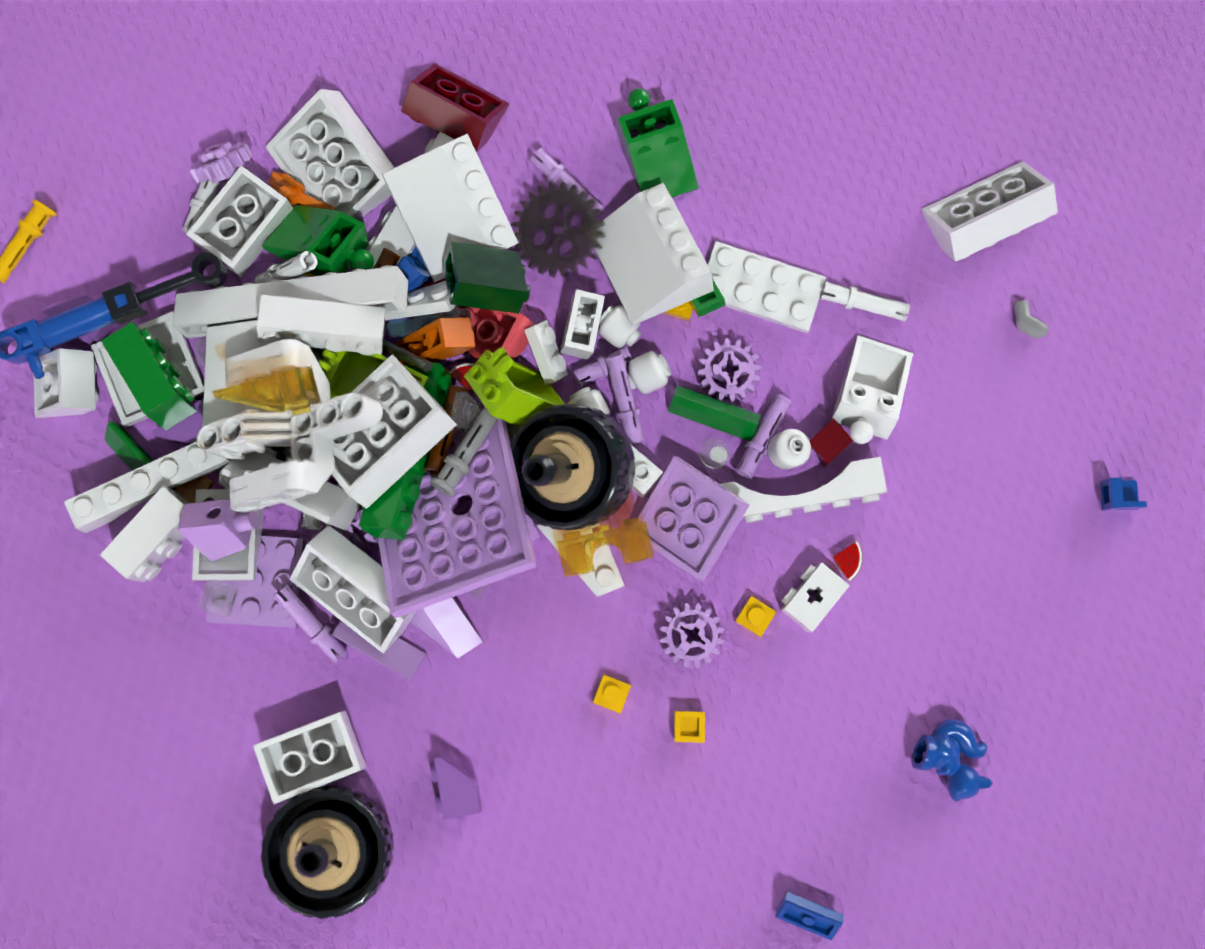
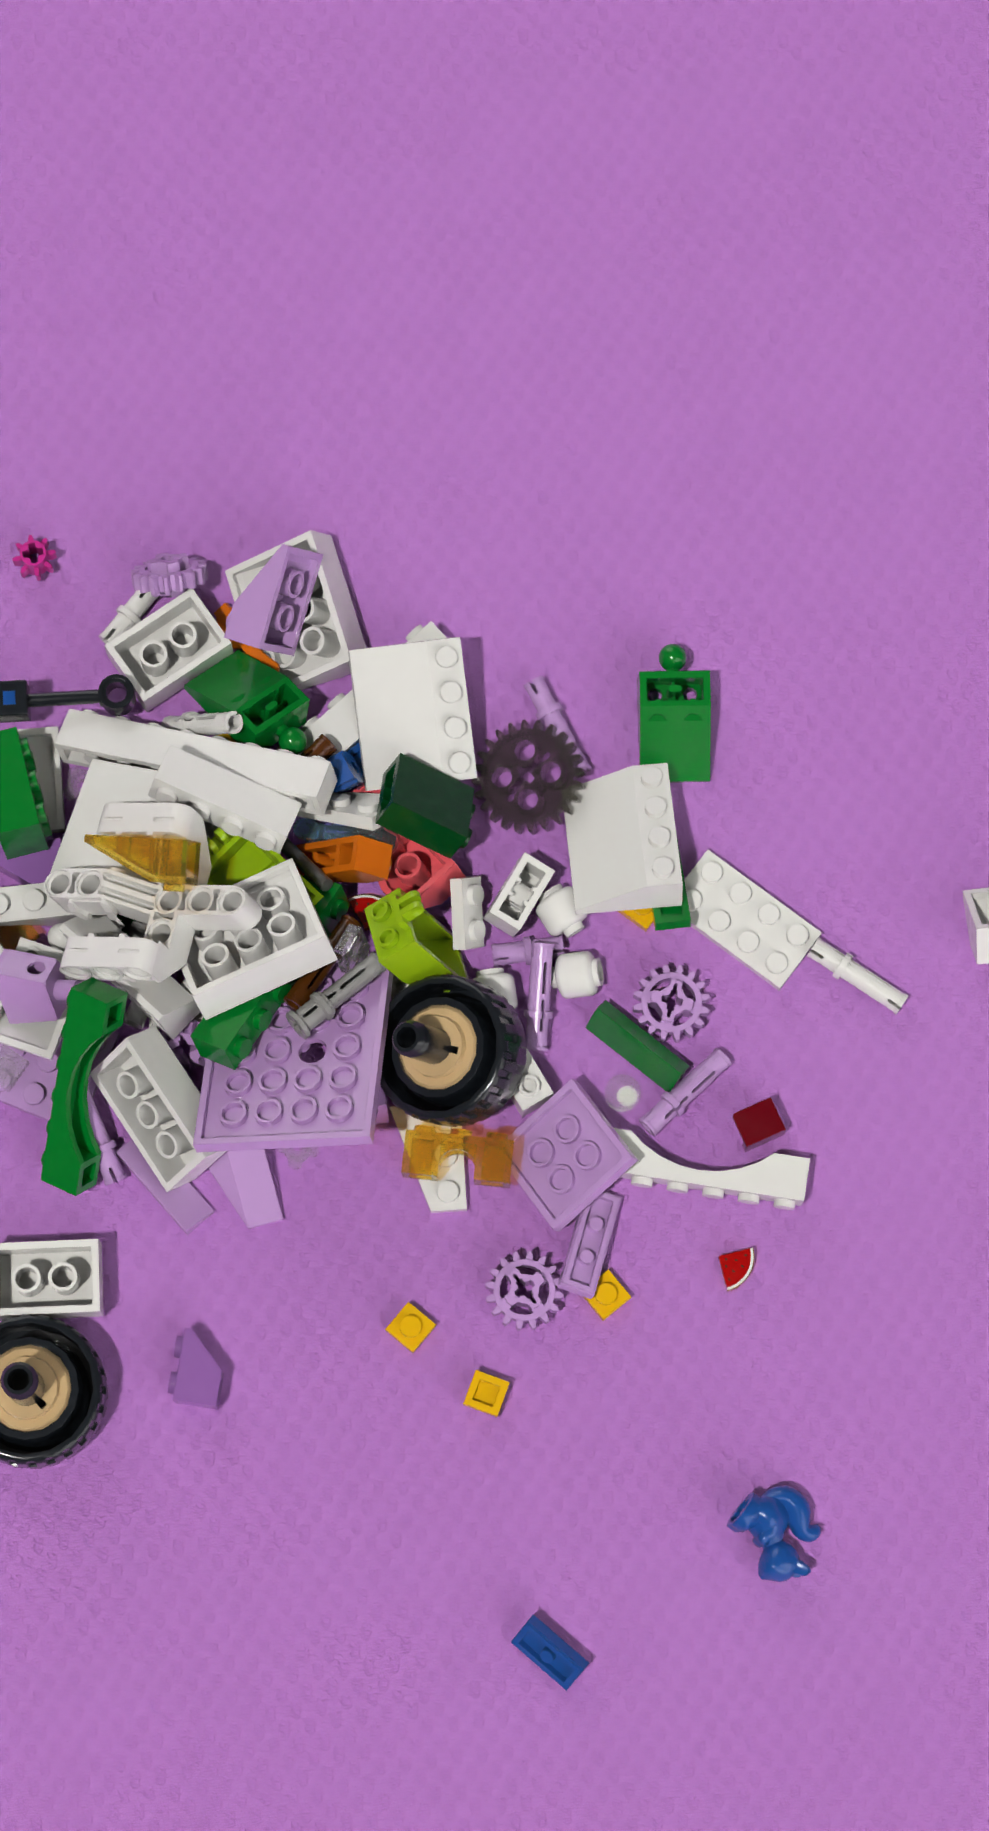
camera: 20 degrees right, 5 degrees down
dark red slope [401,64,509,152] -> none
white head [767,429,811,470] -> none
white brick [781,563,850,633] -> none
white slope [832,335,913,444] -> none
none -> dark pink gear [12,535,57,581]
none -> green arch [41,977,128,1196]
none -> lavender slope [224,544,323,656]
none -> lavender tile [557,1191,622,1299]

